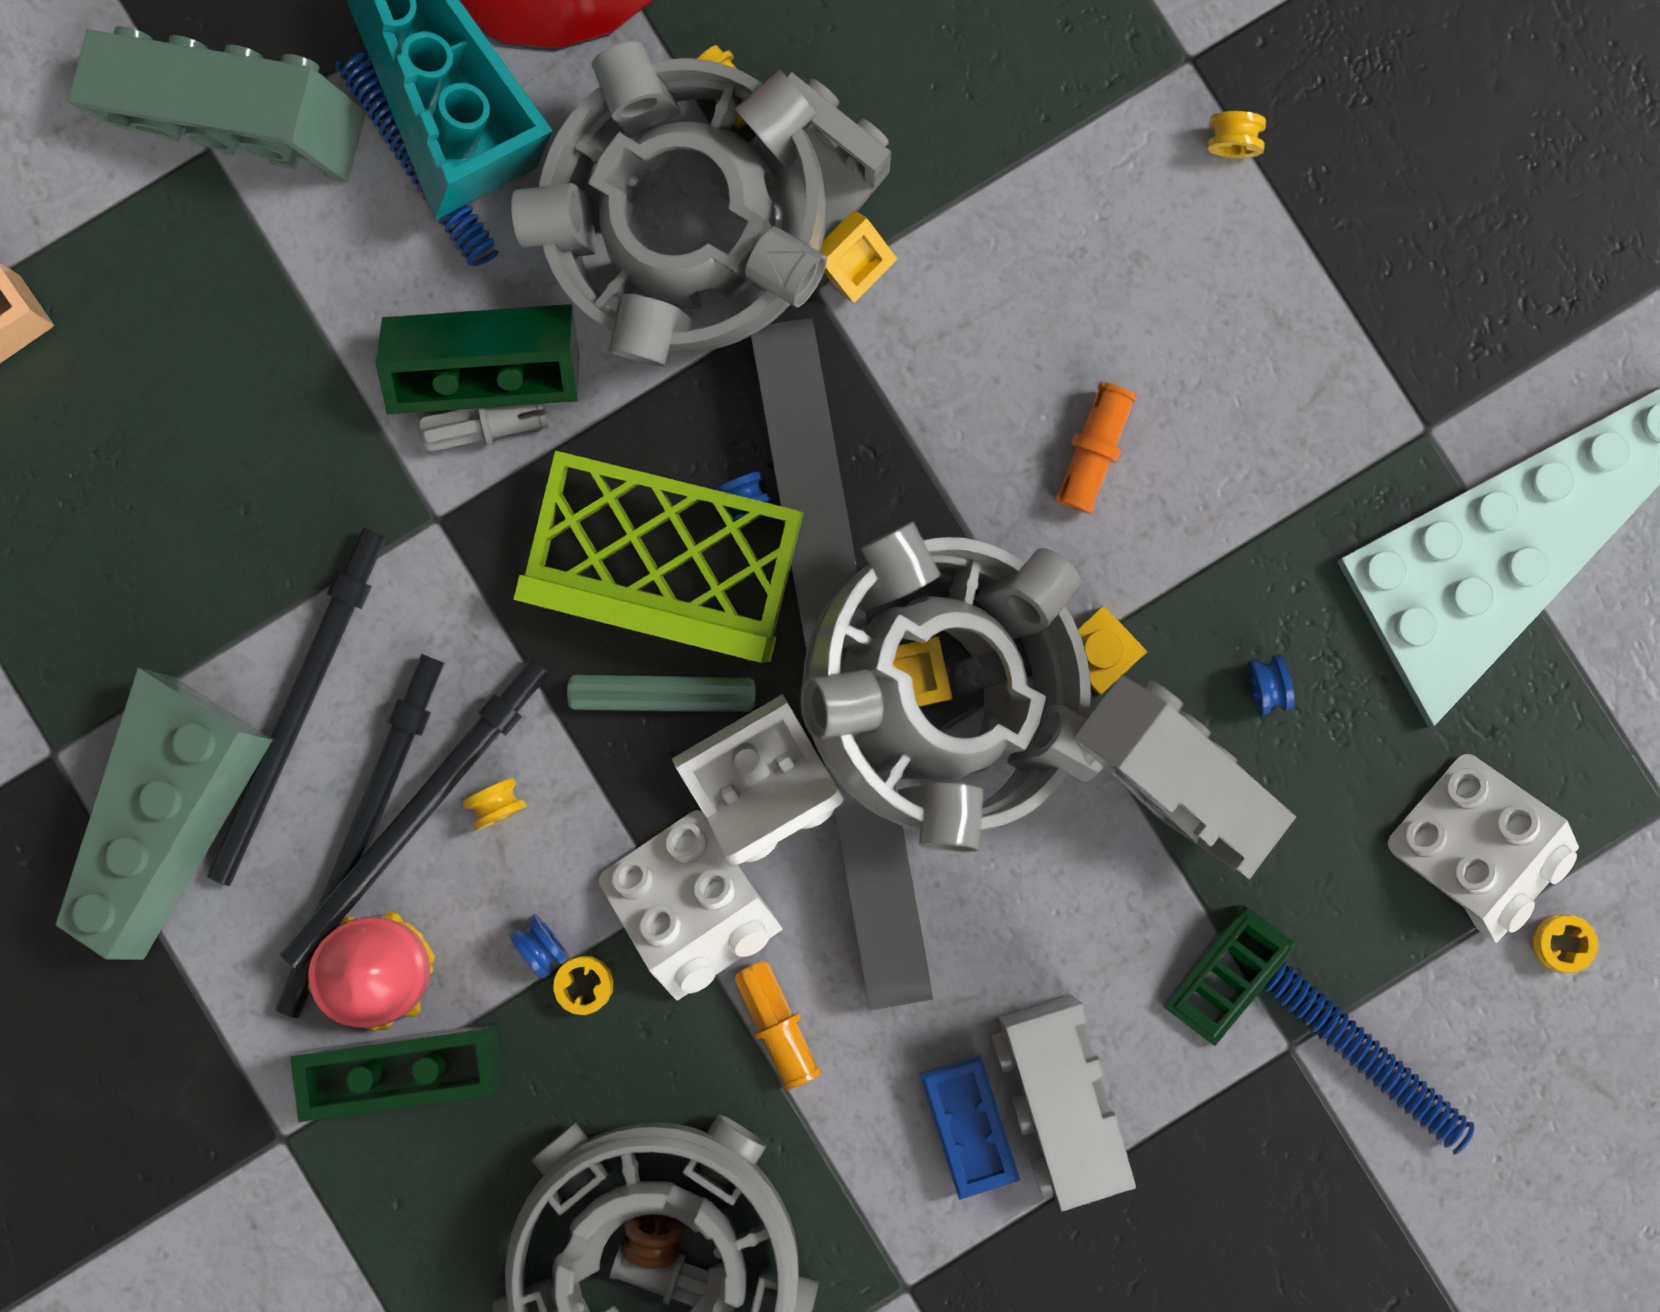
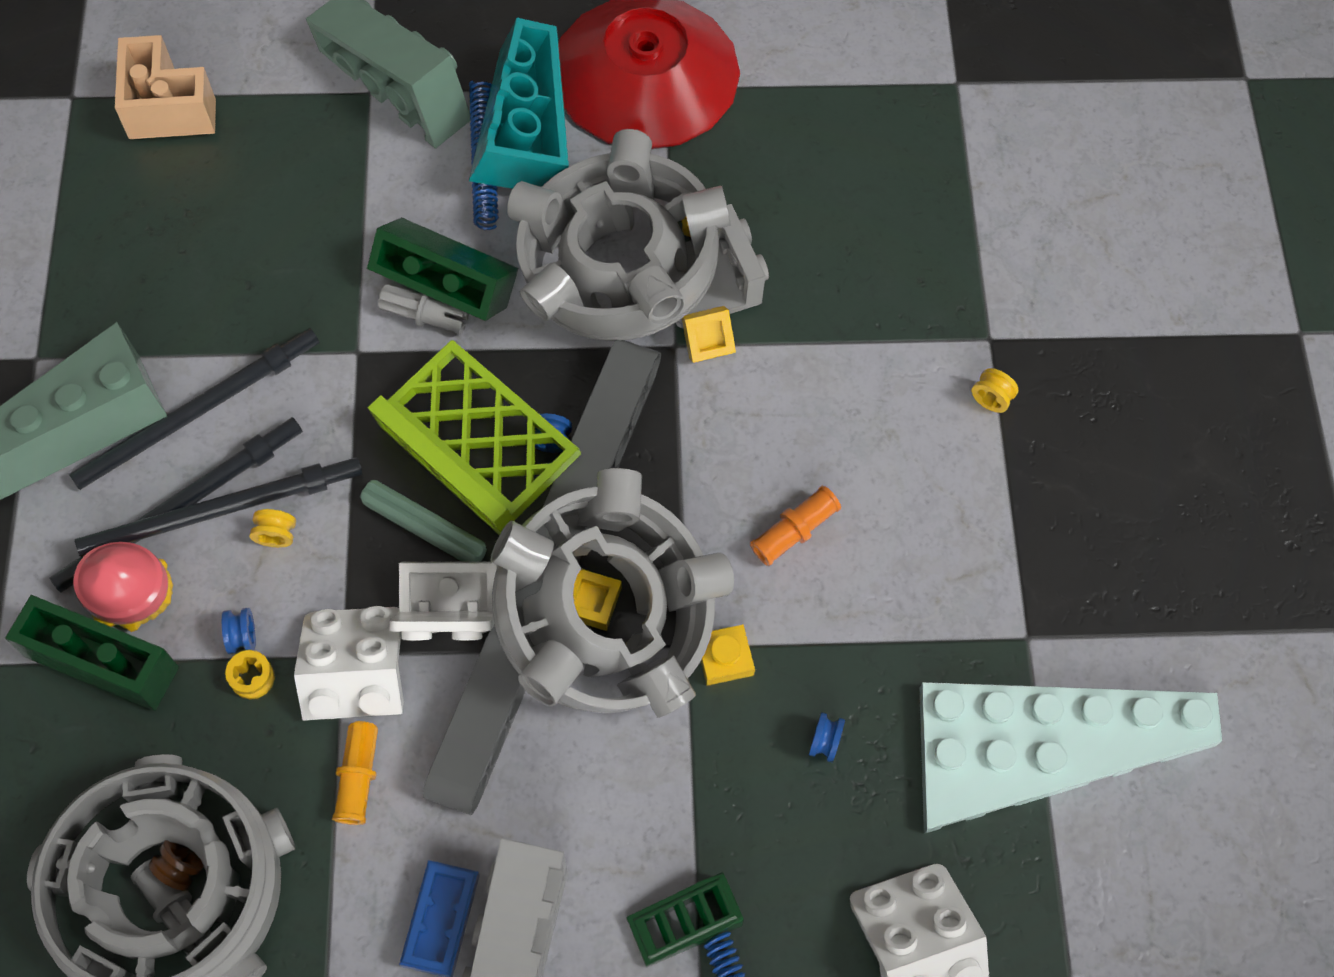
camera: 25 degrees right, 20 degrees down
light grey wedge [1074,675,1296,880] -> none

